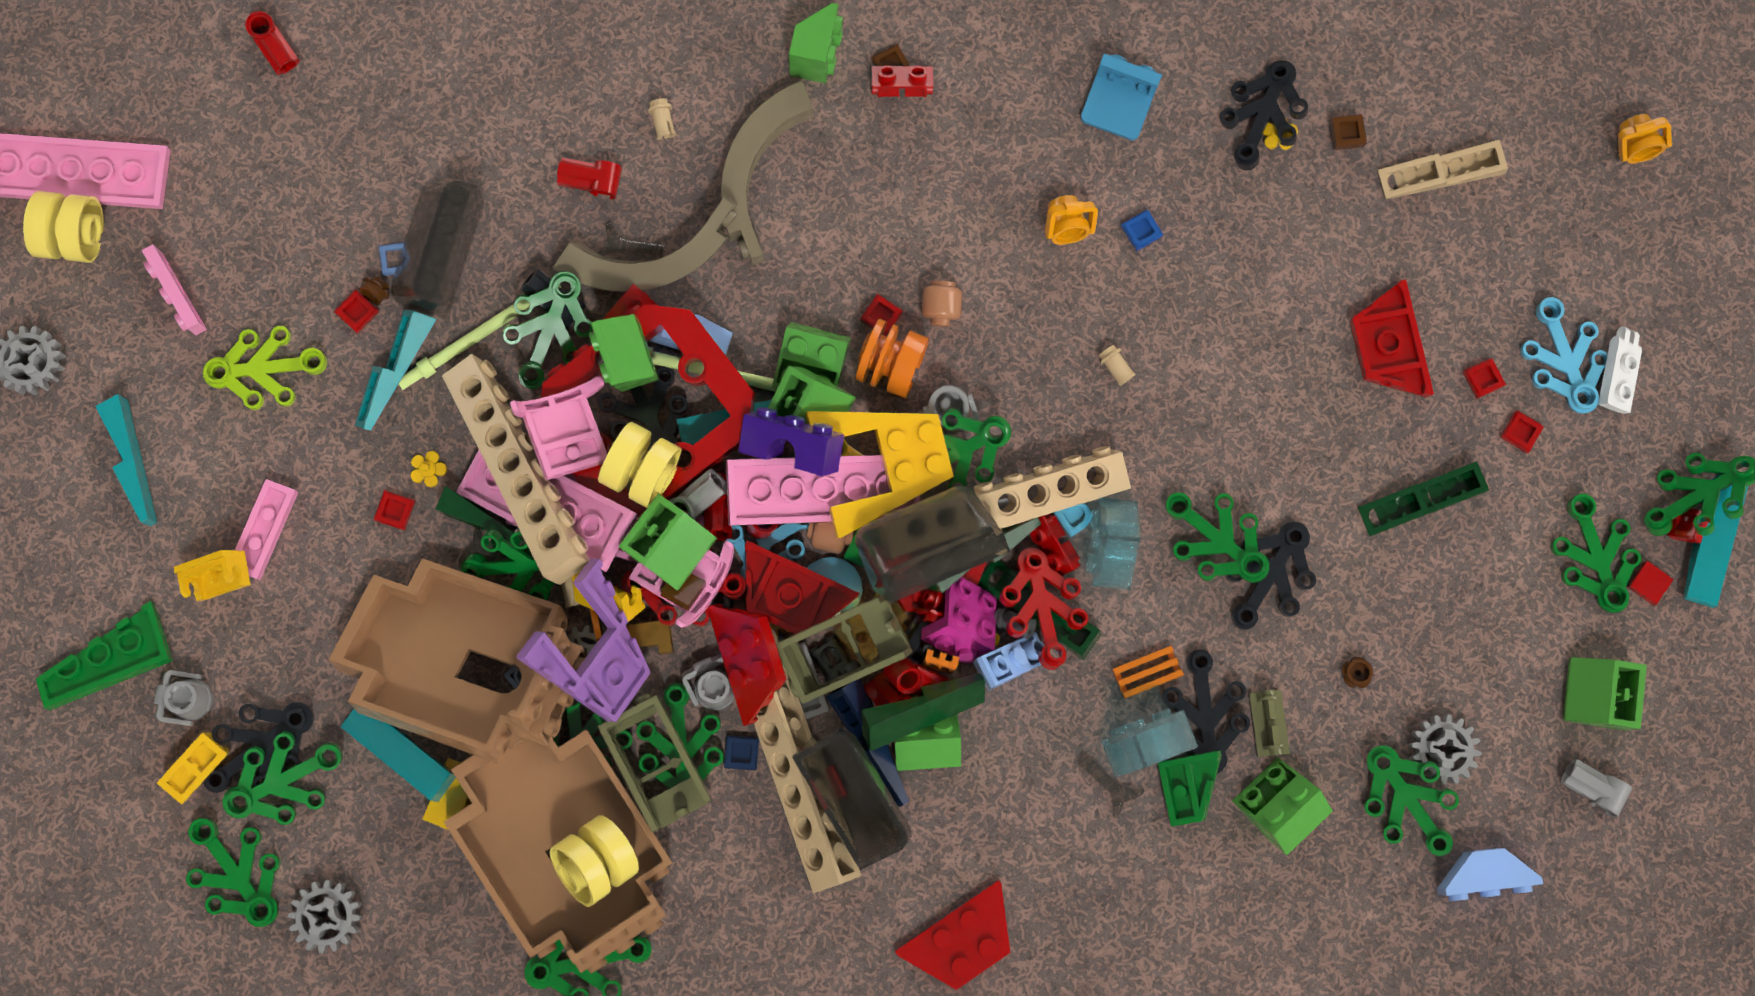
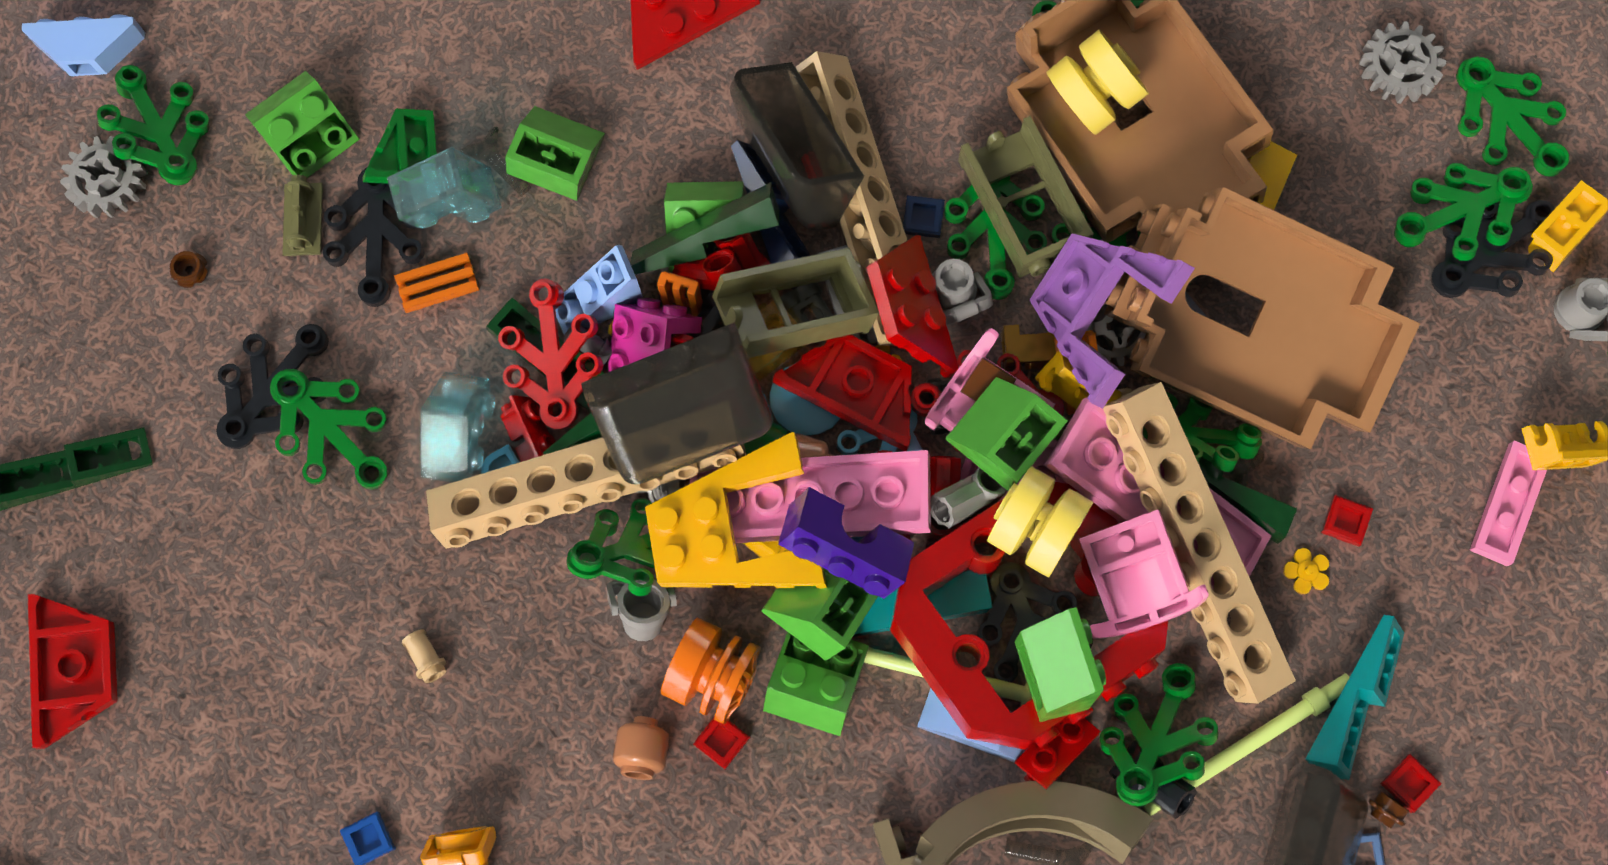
camera: 165 degrees left, 5 degrees down
lime plant [203,326,327,410] -> none
teal slope [341,709,456,802] -> none
none -> bright green slope [505,106,605,201]

